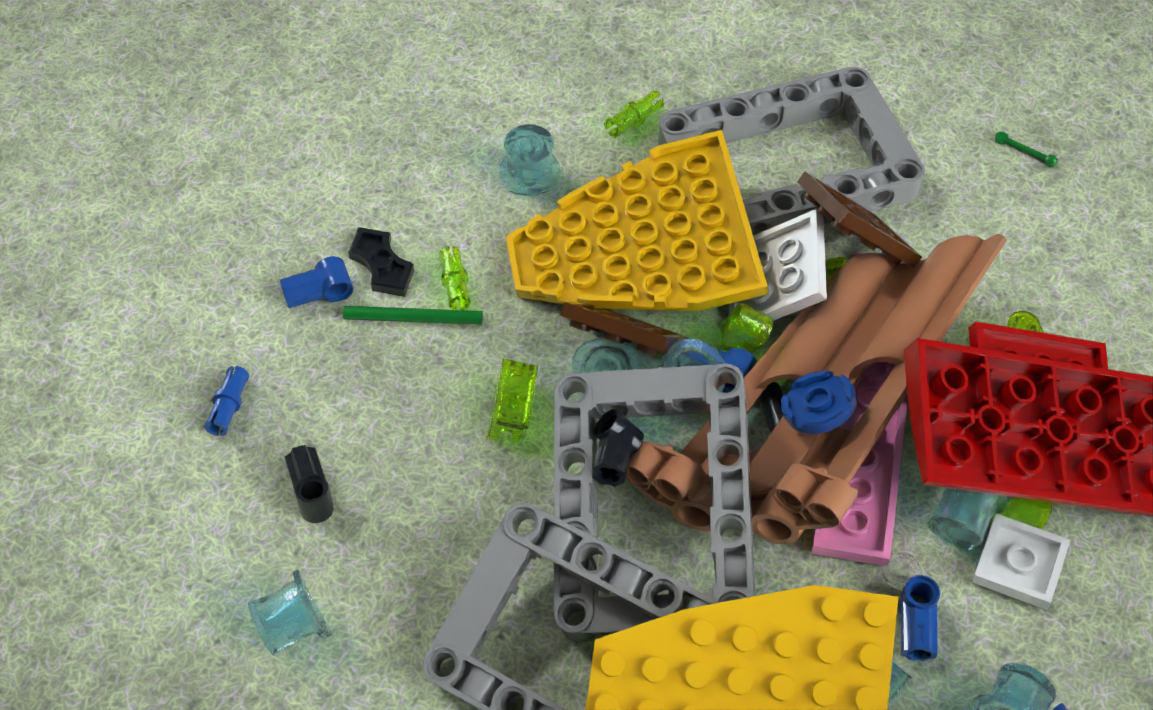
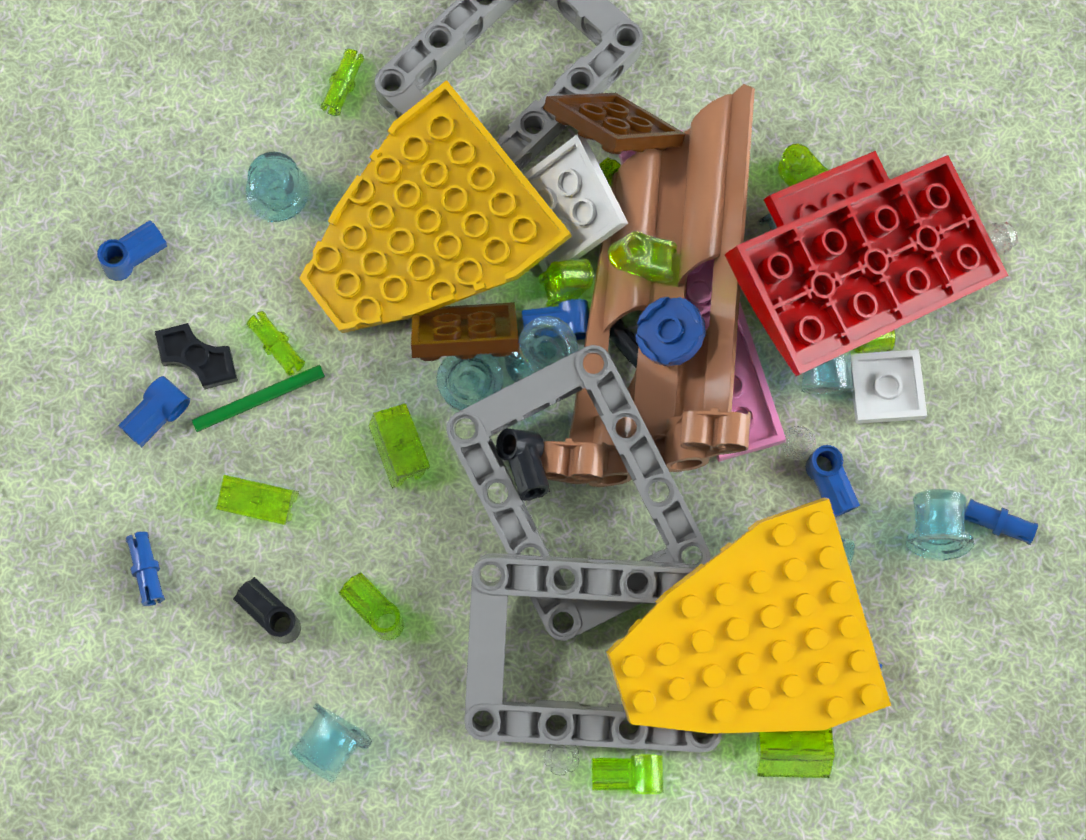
camera: 30 degrees left, 20 degrees up
none -> blue piece [97,220,167,281]
none -> clear neon green hinge [216,475,299,525]
none -> clear neon green piece [338,572,404,641]
none -> clear neon green piece [608,231,678,283]

